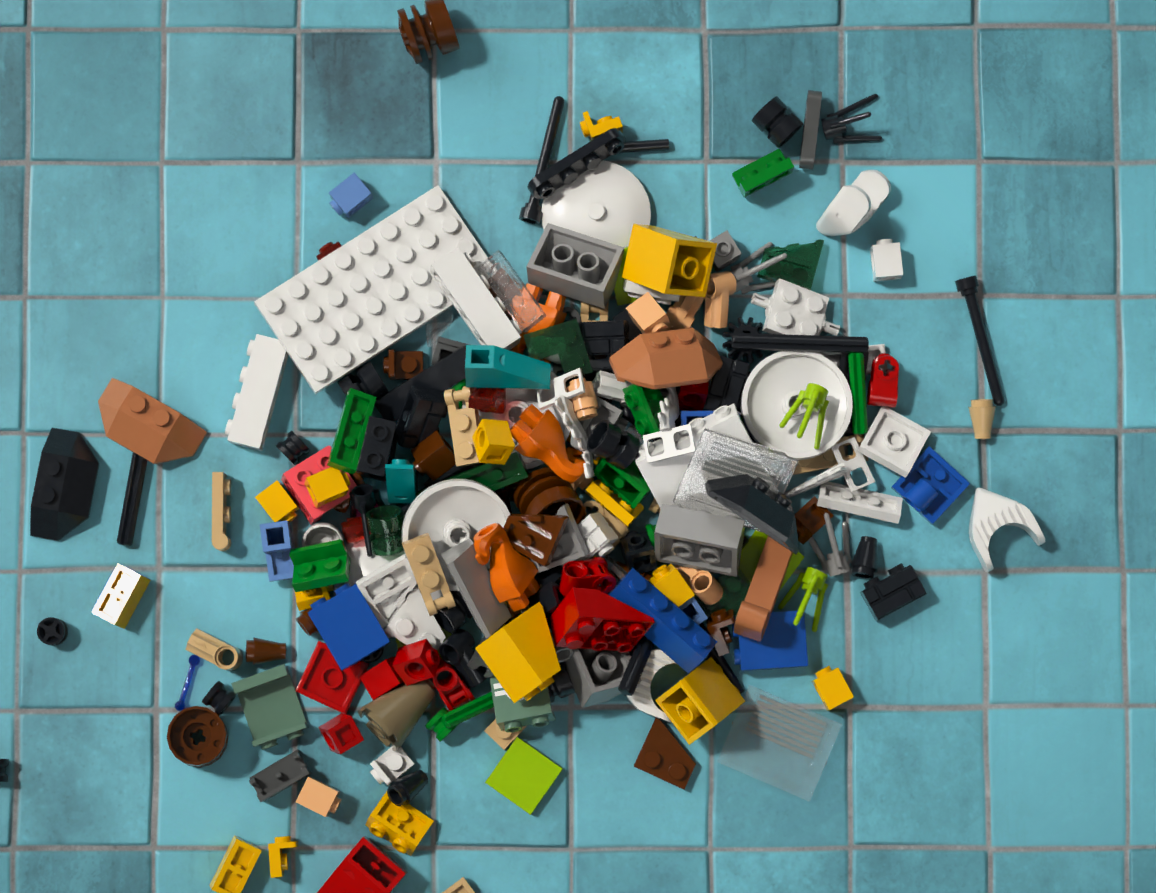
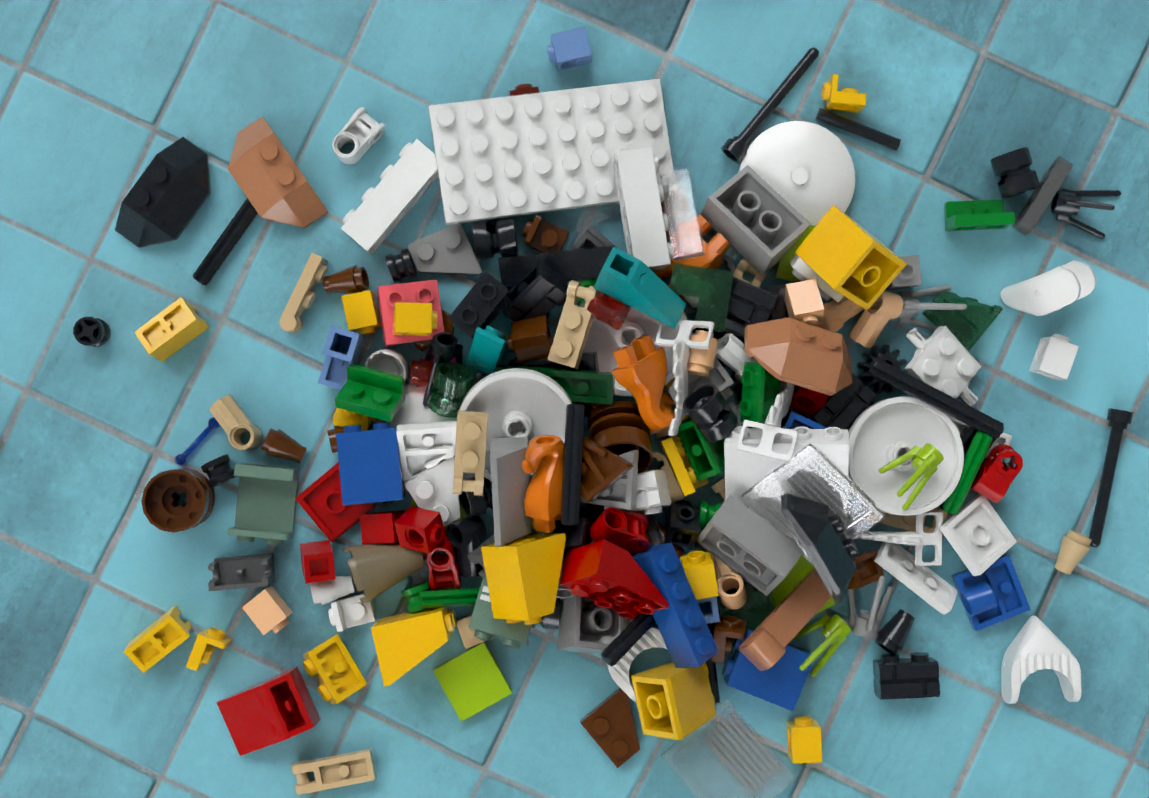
camera: 25 degrees right, 5 degrees up
green plate [327,388,376,474] -> none
black cone [387,770,428,806] -> none
yellow brick [472,419,515,465] -> none
black plate [527,128,626,199] -> none
none -> white cone [310,575,355,605]
none -> reddish brown cone [323,265,369,294]
none -> white piece [332,107,386,165]
none -> yellow slope [371,607,457,687]
none -> light grey wing [407,223,483,275]
none -> black axle [561,404,585,526]

